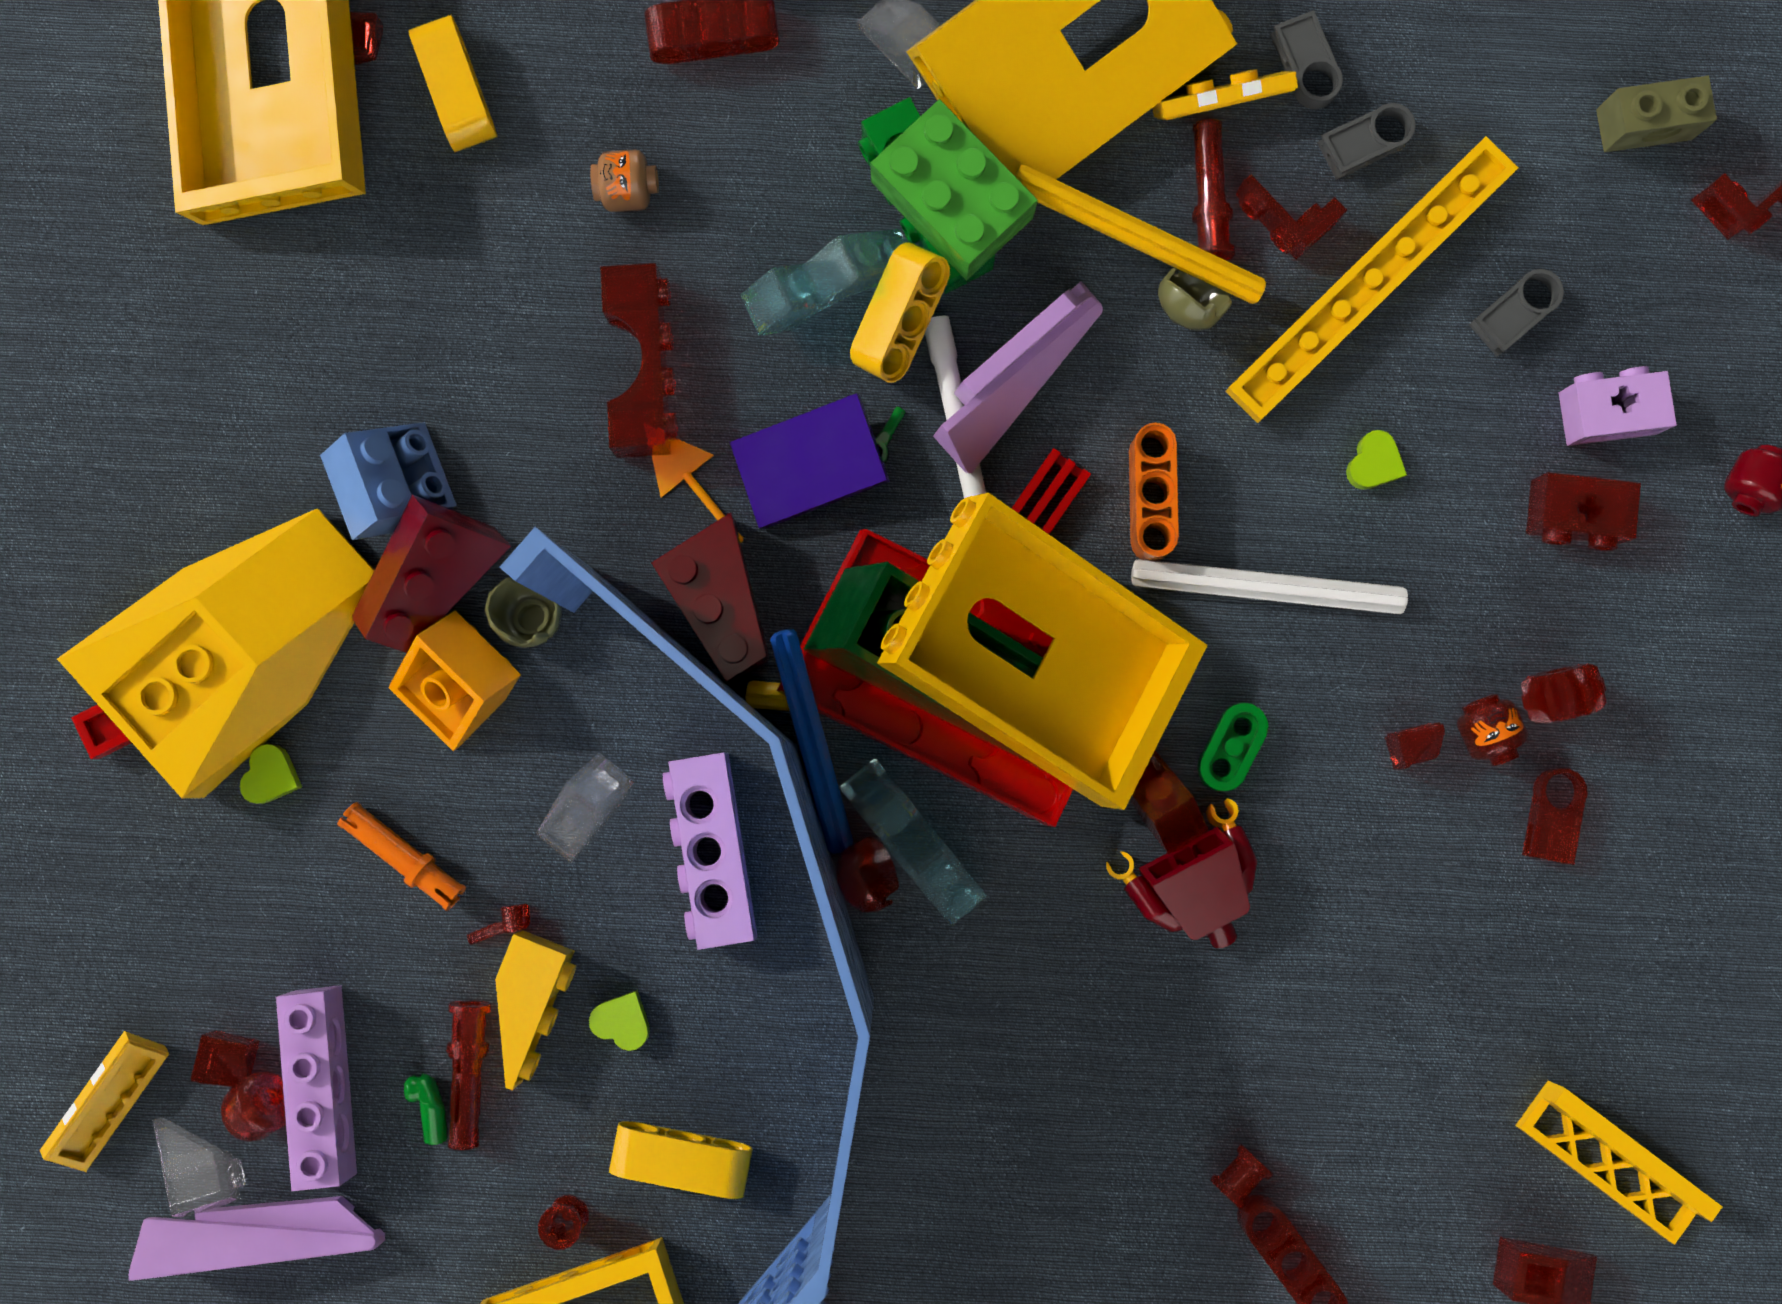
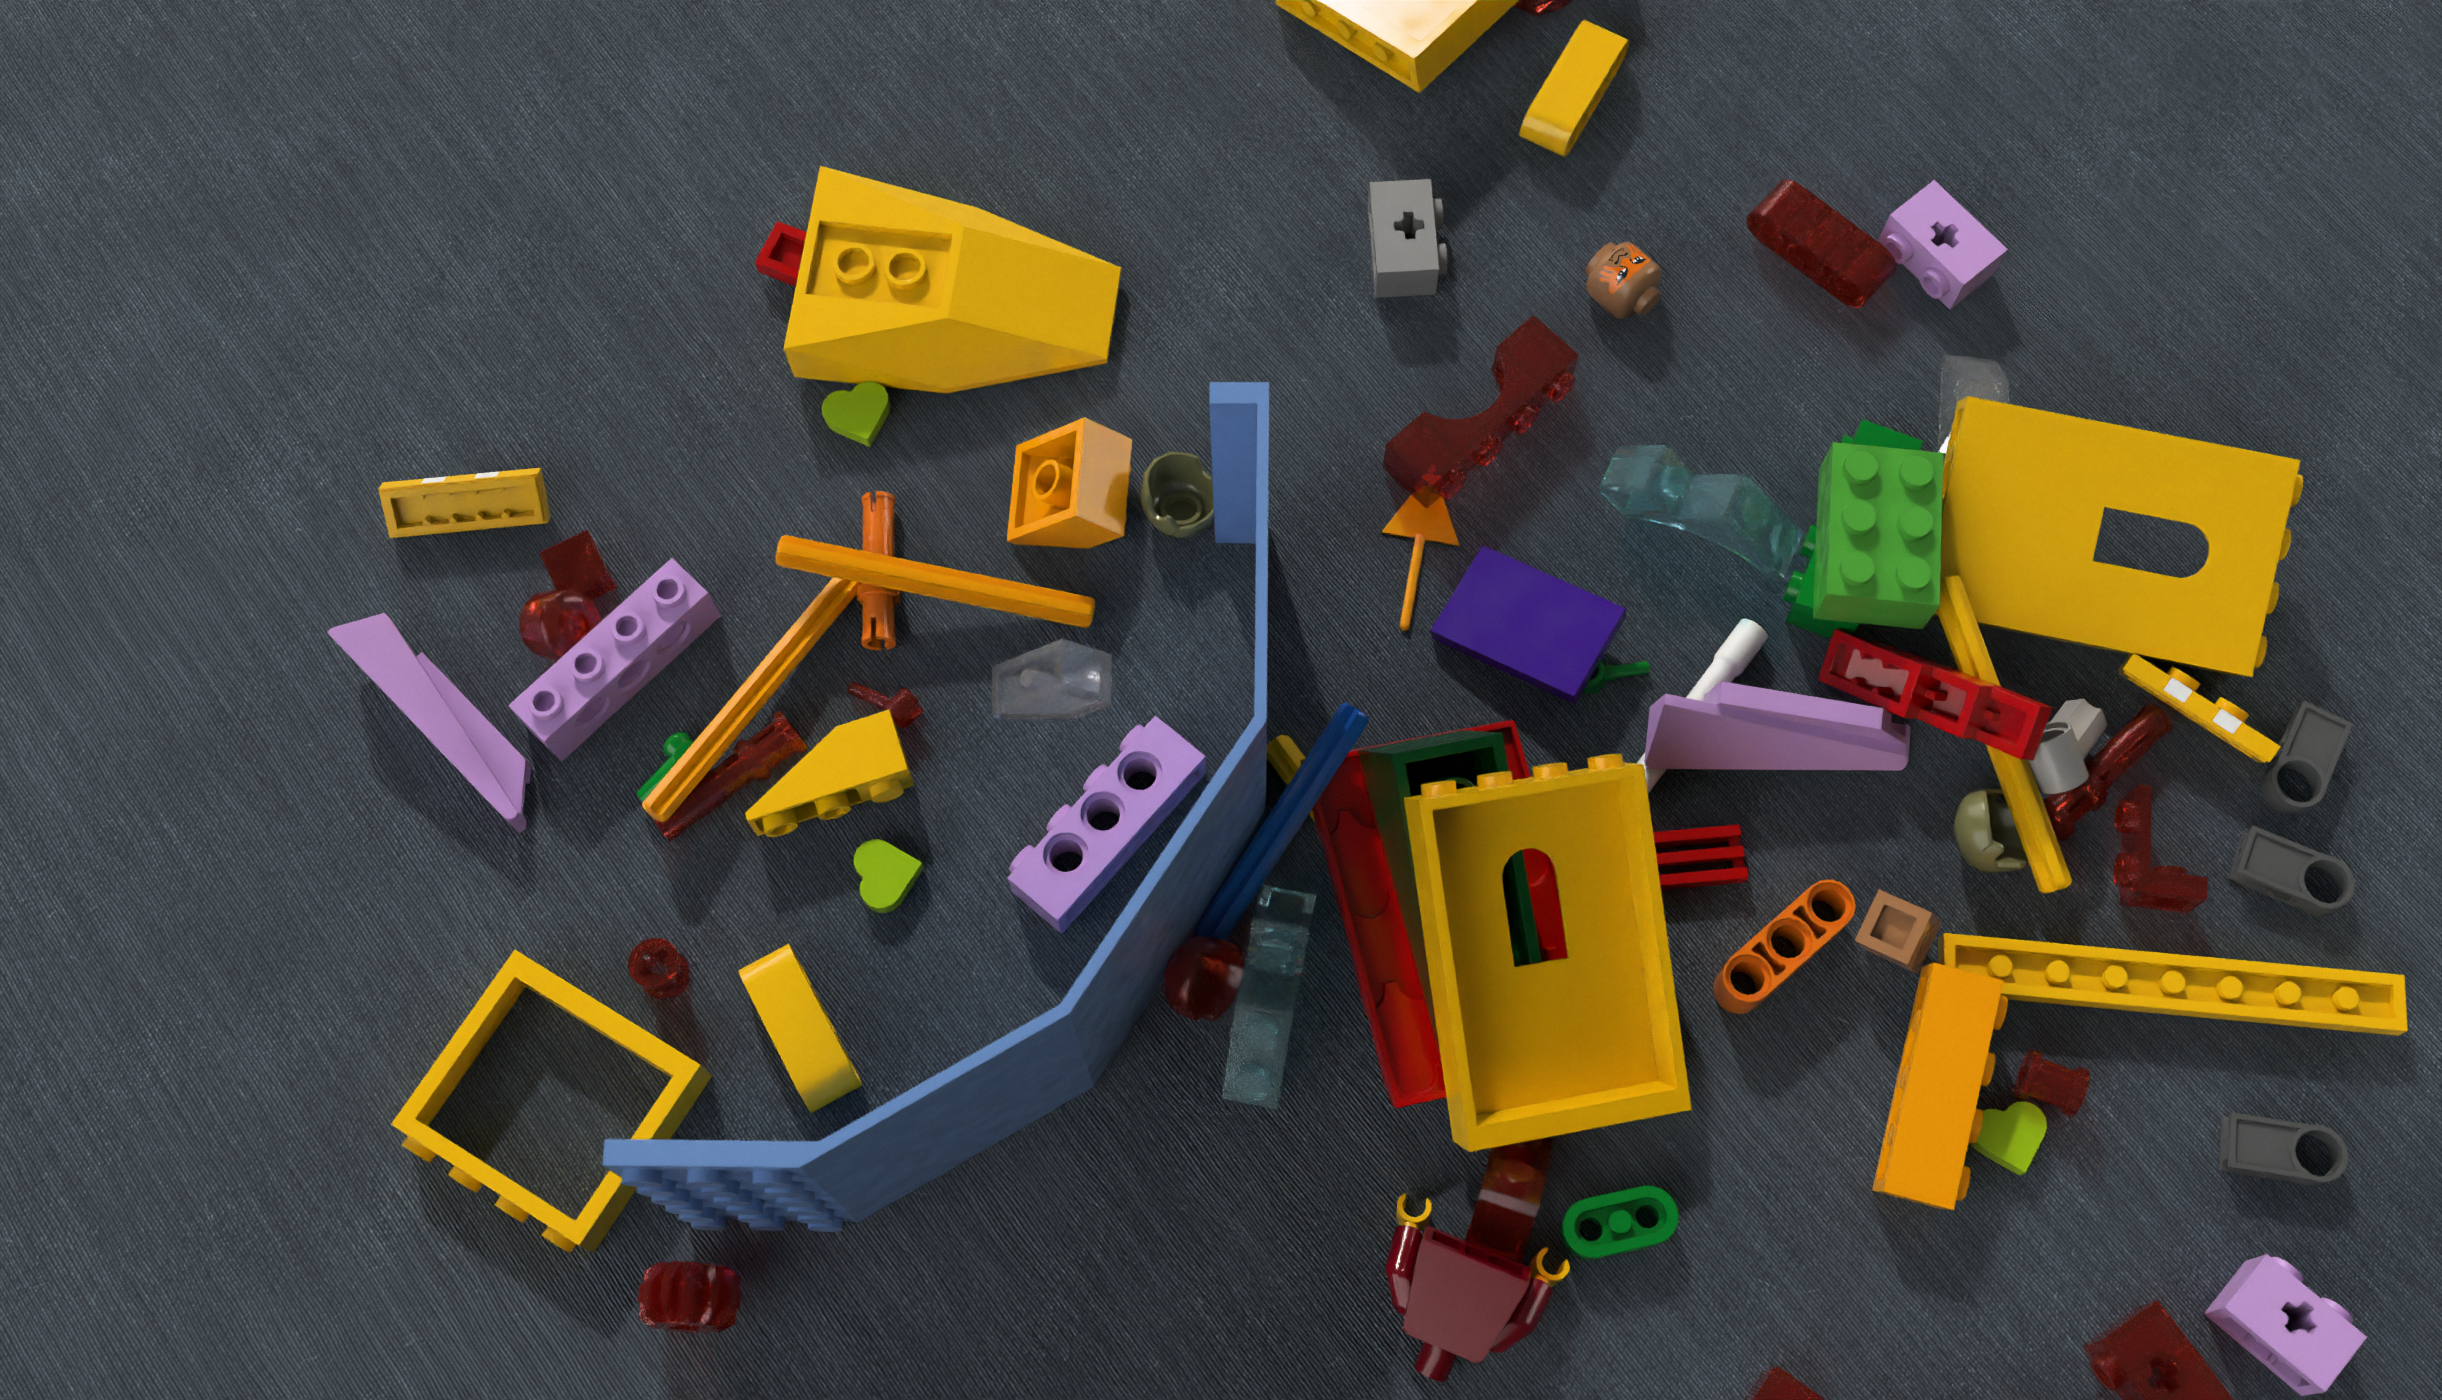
camera: 50 degrees right, 15 degrees down
clear slope [153,1117,245,1218] -> none
medium blue slope [320,422,457,540] -> none
dark red wedge [351,495,511,653] -> none
dark red wedge [651,512,770,685] -> none
yellow beam [850,242,950,383] -> none
white axle [1131,559,1408,614] -> none
none -> light orange axle [642,577,862,823]
none -> light orange axle [776,535,1095,628]
none -> light grey brick [1368,179,1447,298]
none -> red slope [1817,629,2053,760]
none -> medium nougat brick [1854,889,1942,974]
none -> light orange brick [1872,962,2008,1210]
none -> clear red bush [2014,1048,2090,1118]
none -> light grey piece [2028,698,2107,794]

